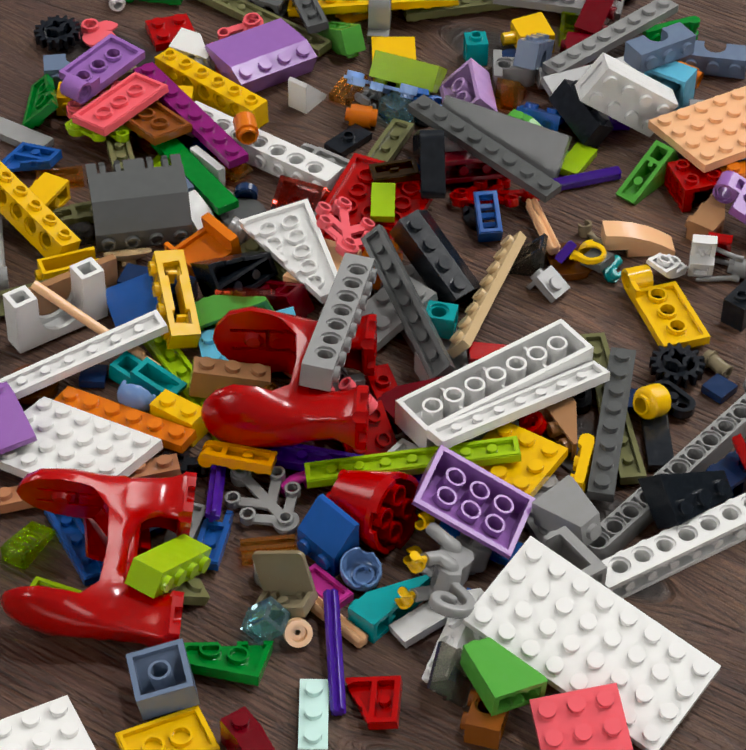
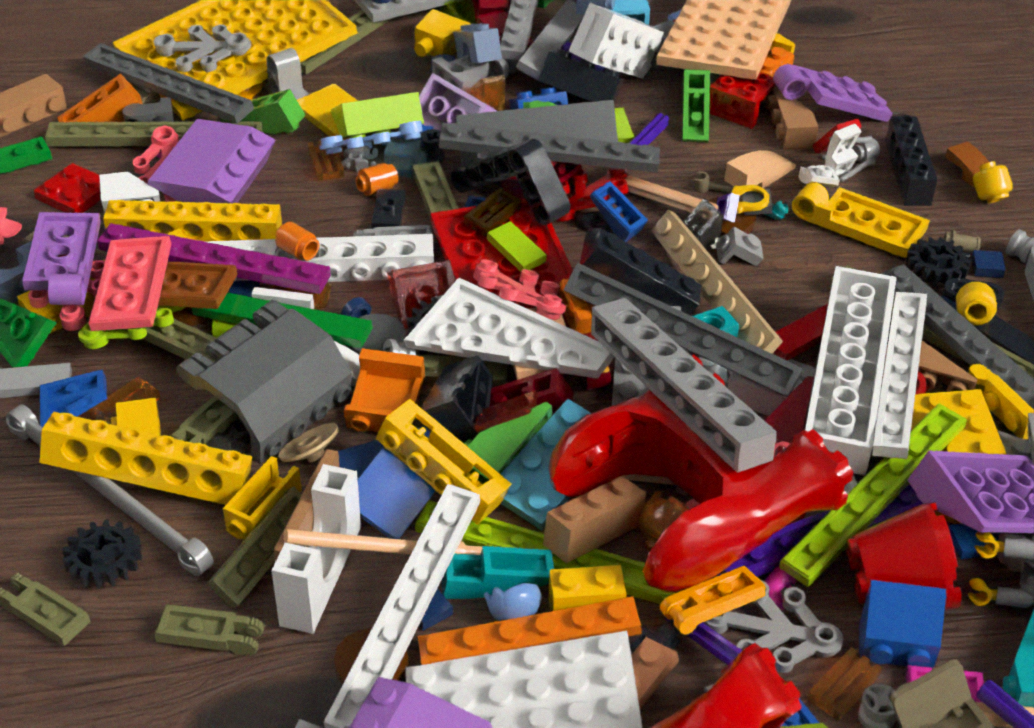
camera: 40 degrees left, 0 degrees up
white slope [288,76,327,114] -> none
medium blue hair [340,547,382,592] -> none
teal brick [463,31,489,66] -> none

